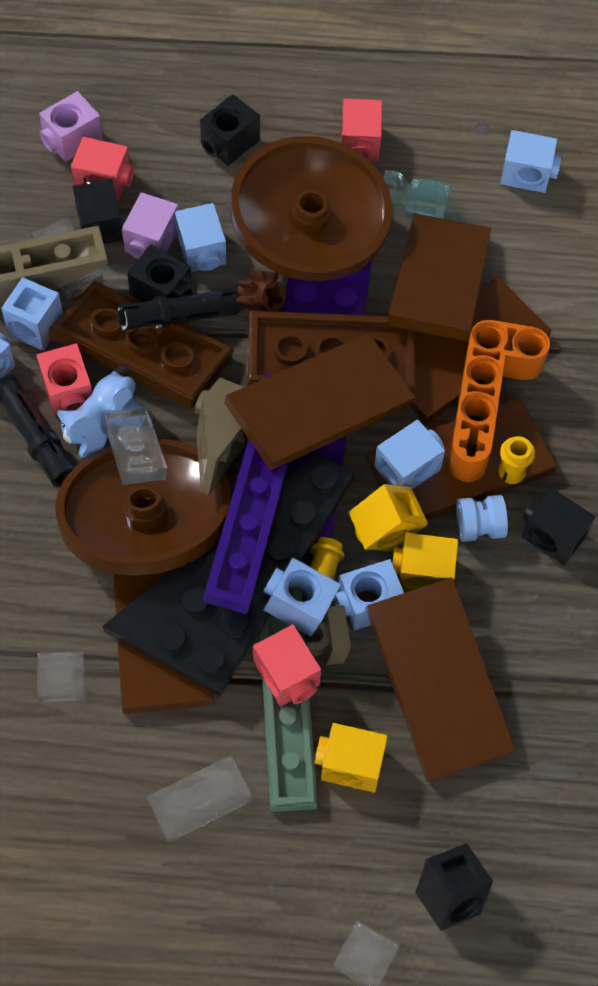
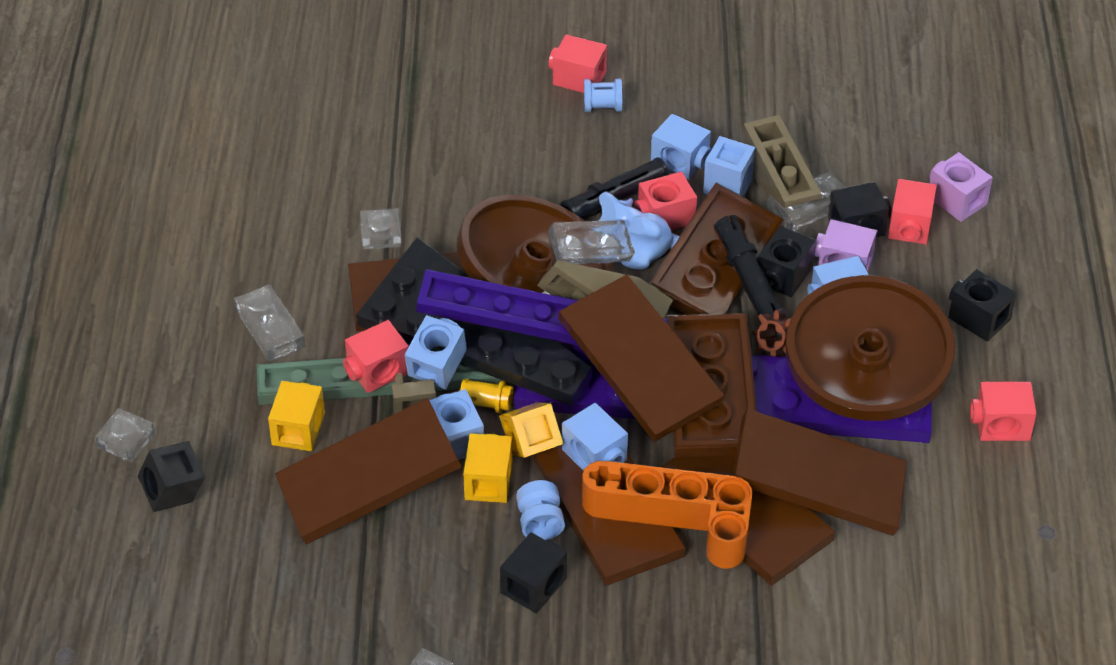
camera: 90 degrees right, 15 degrees down
clear light blue plate [383,170,451,219] -> none
yellow pin [498,436,535,484] -> none
light blue brick [500,130,562,193] -> none

